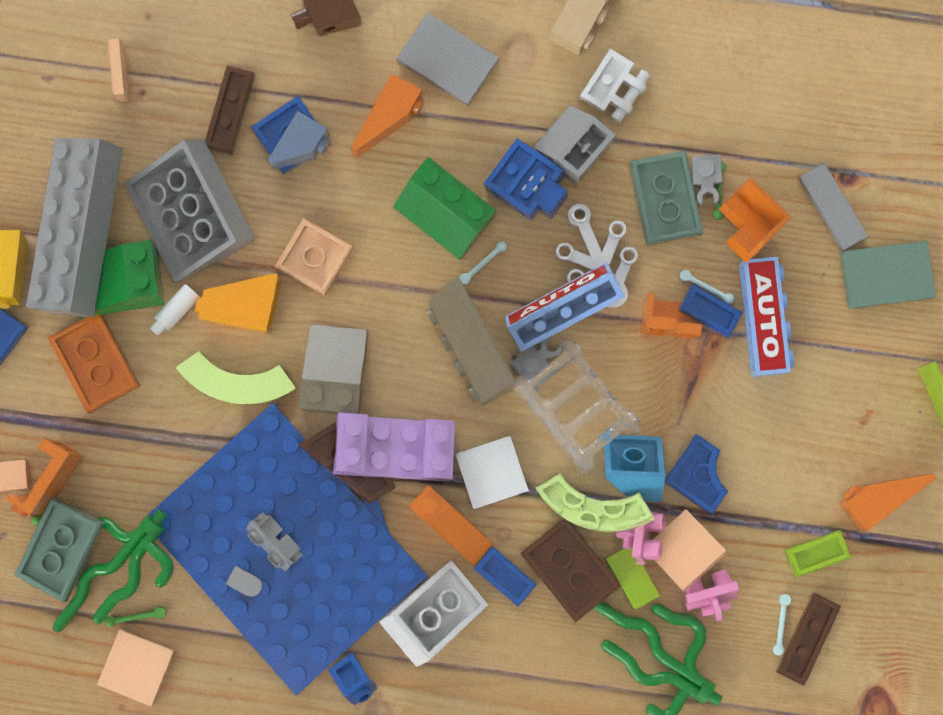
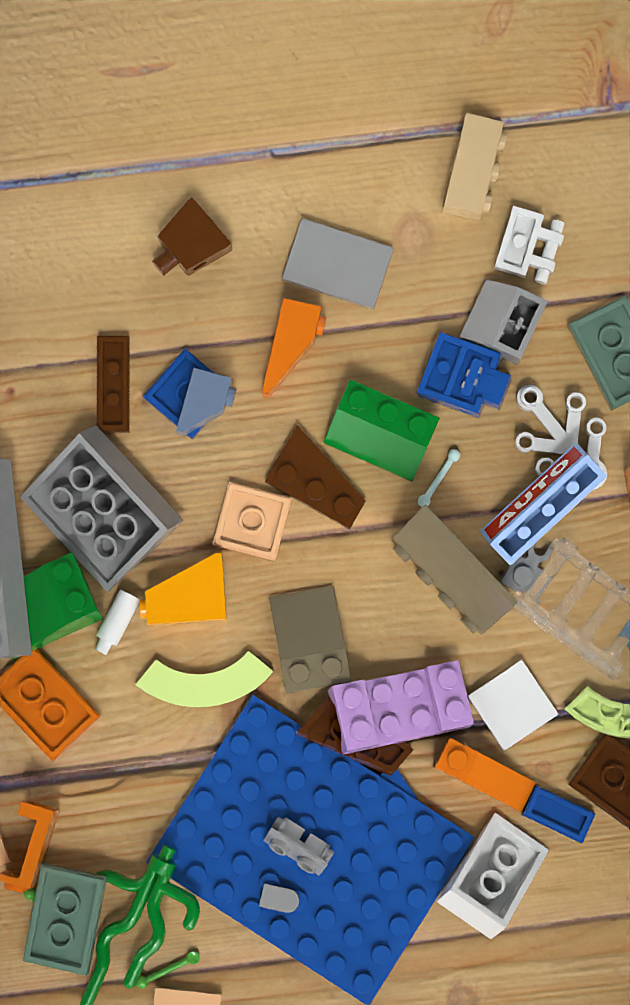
camera: 20 degrees left, 0 degrees up
blue bracket [328,653,378,705] -> none
none -> reddish brown wing [265,425,366,530]

